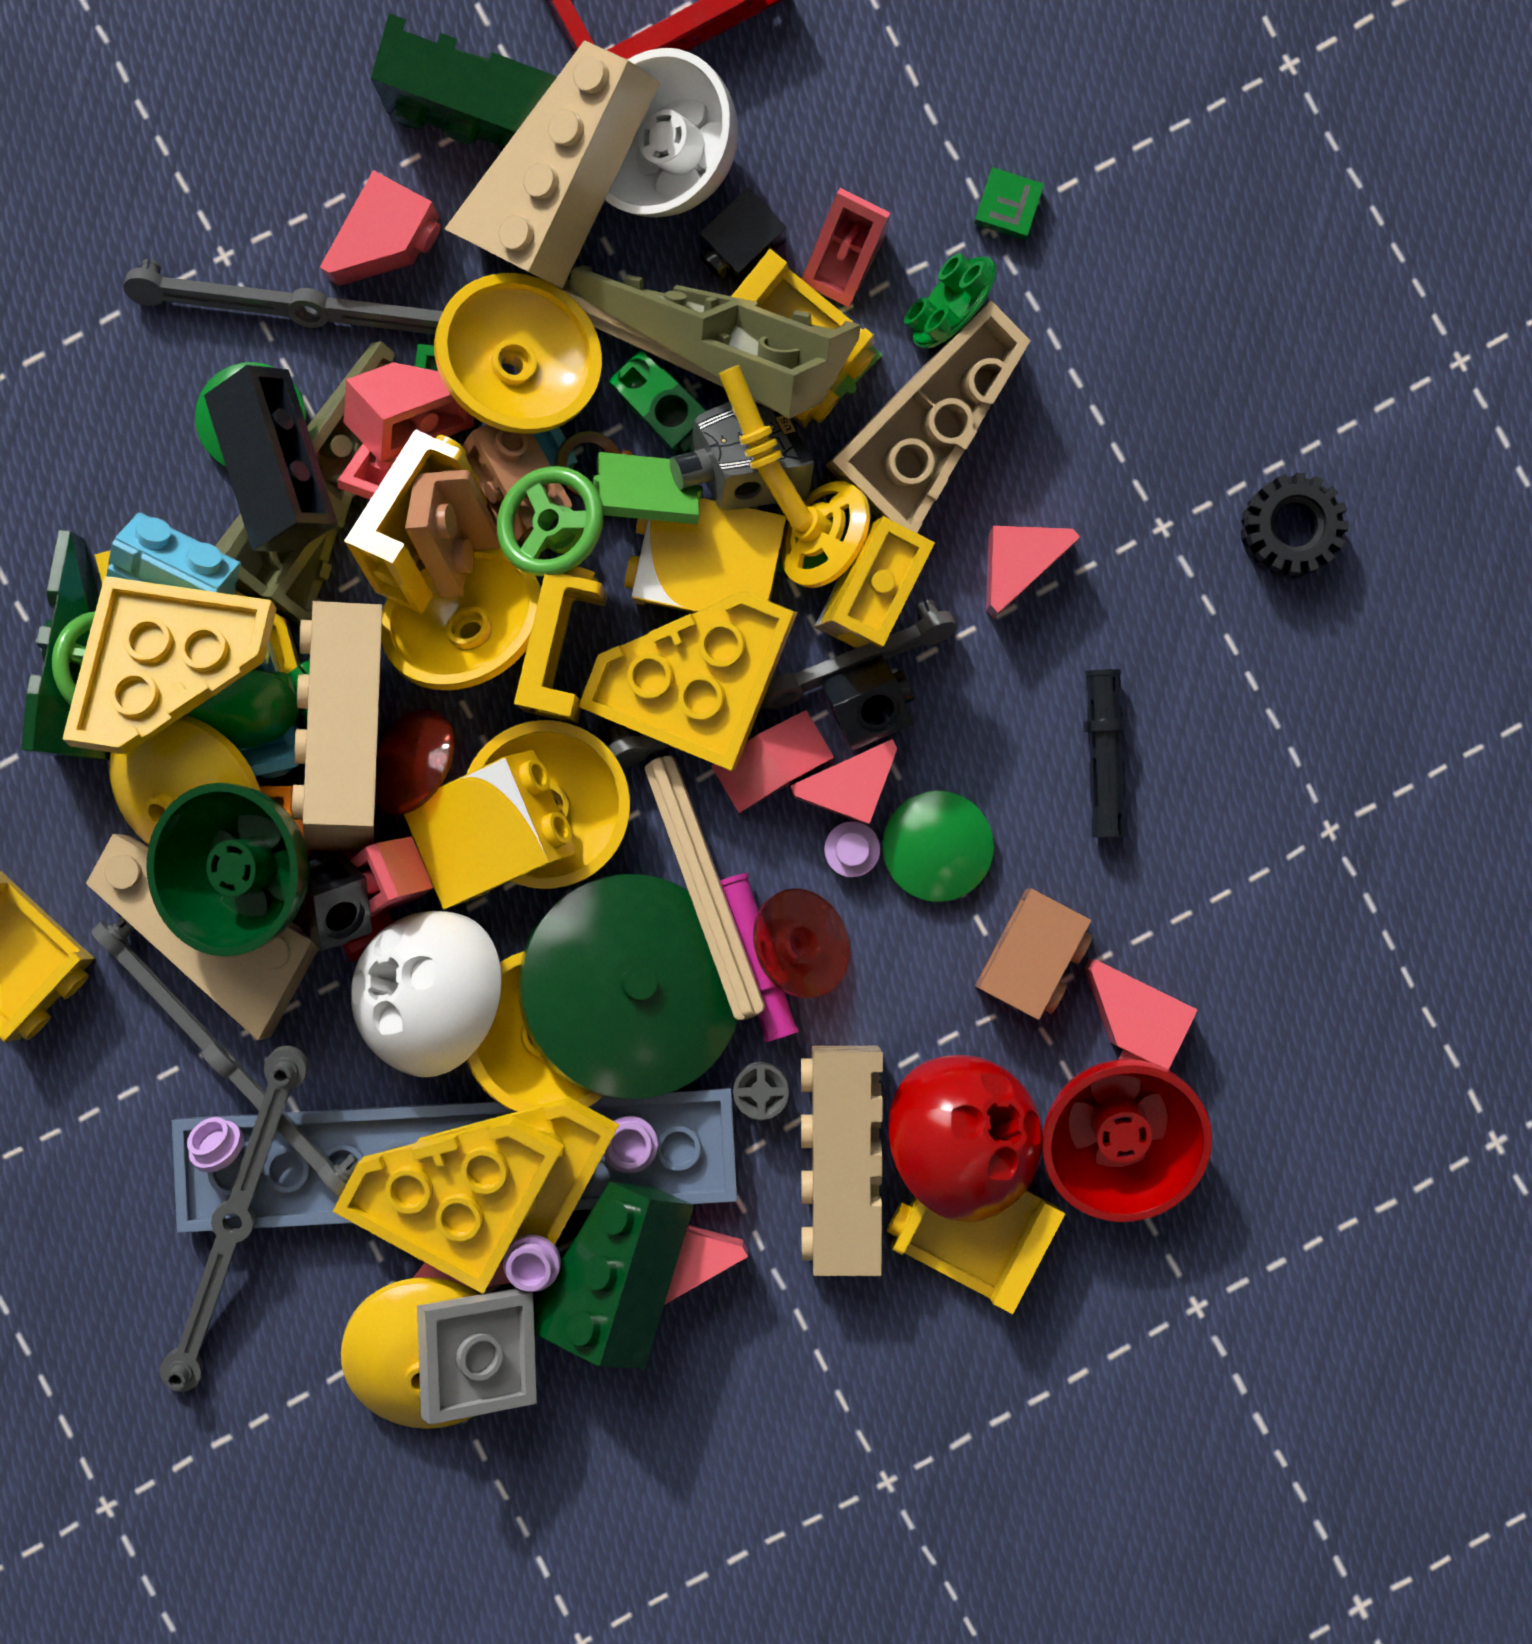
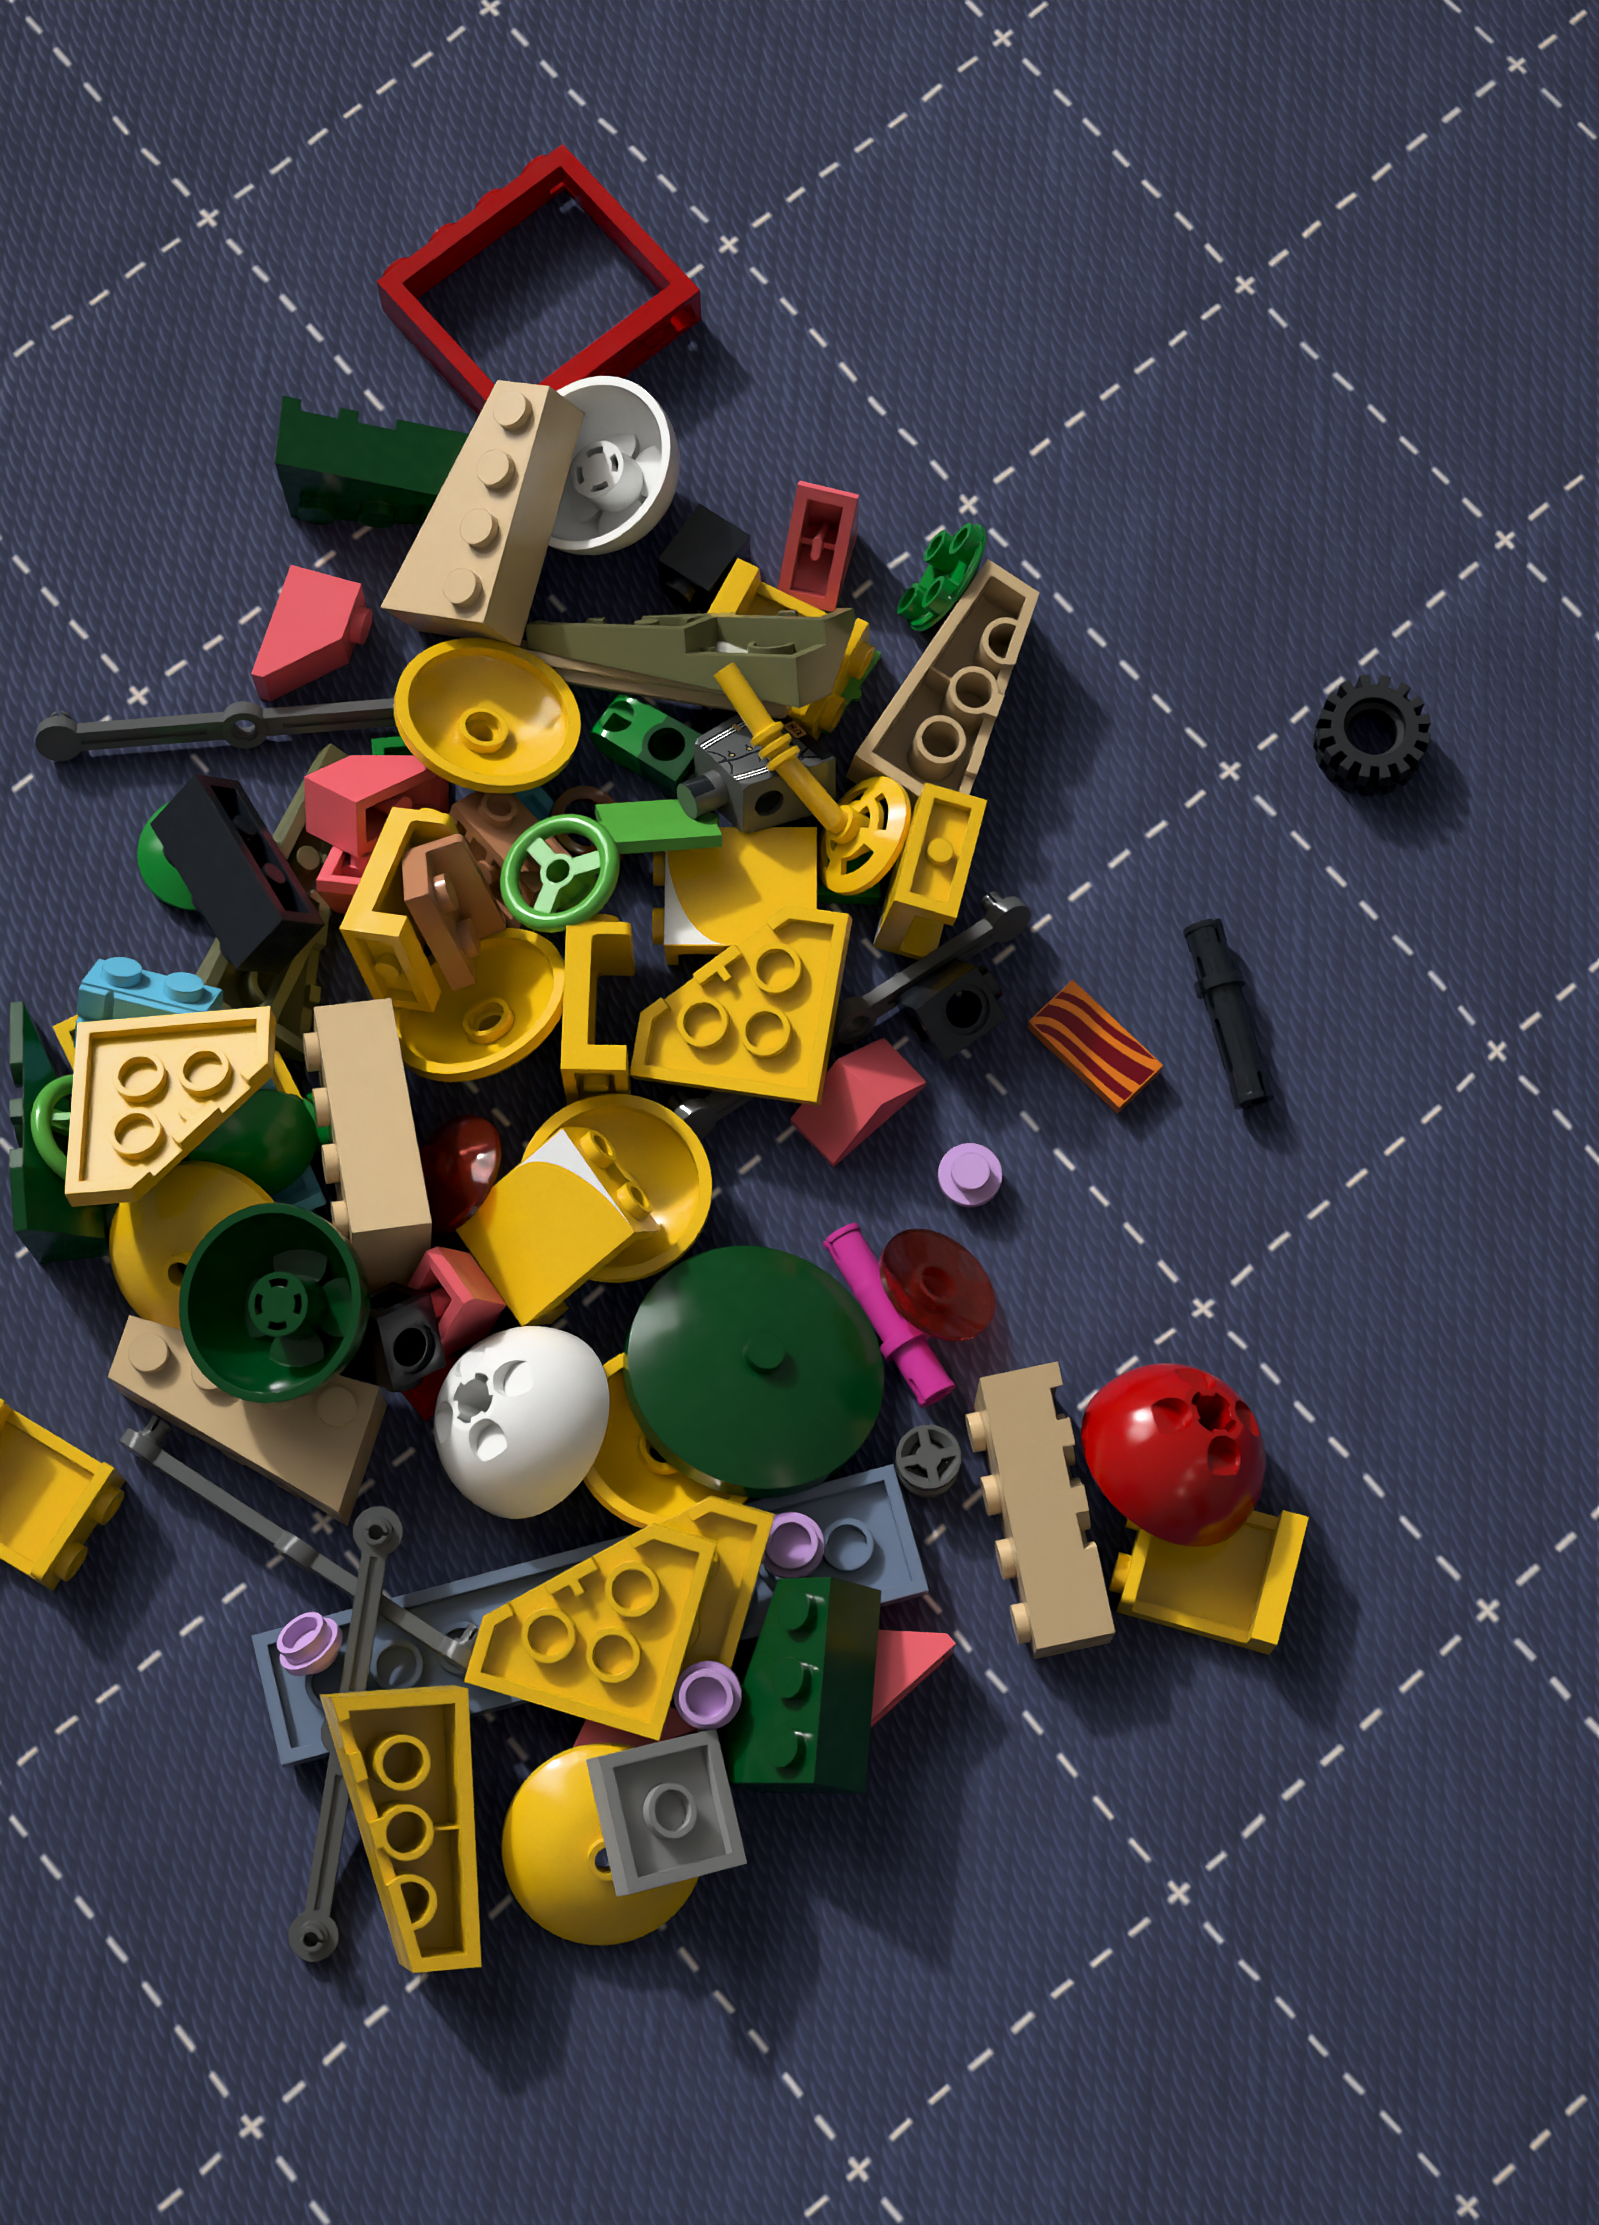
camera: 15 degrees left, 15 degrees down
tan axle [645,755,765,1020] -> none
coral slope [790,739,897,825] -> none
green dish [883,791,994,902] -> none
green tile [974,167,1044,241] -> none
nougat brick [975,888,1093,1020] -> none
coral slope [986,526,1080,619] -> none
red piece [1042,1059,1212,1222] -> none
coral slope [1084,959,1197,1070] -> none
none -> yellow wedge [320,1685,482,1973]
none -> tile [1027,979,1163,1114]

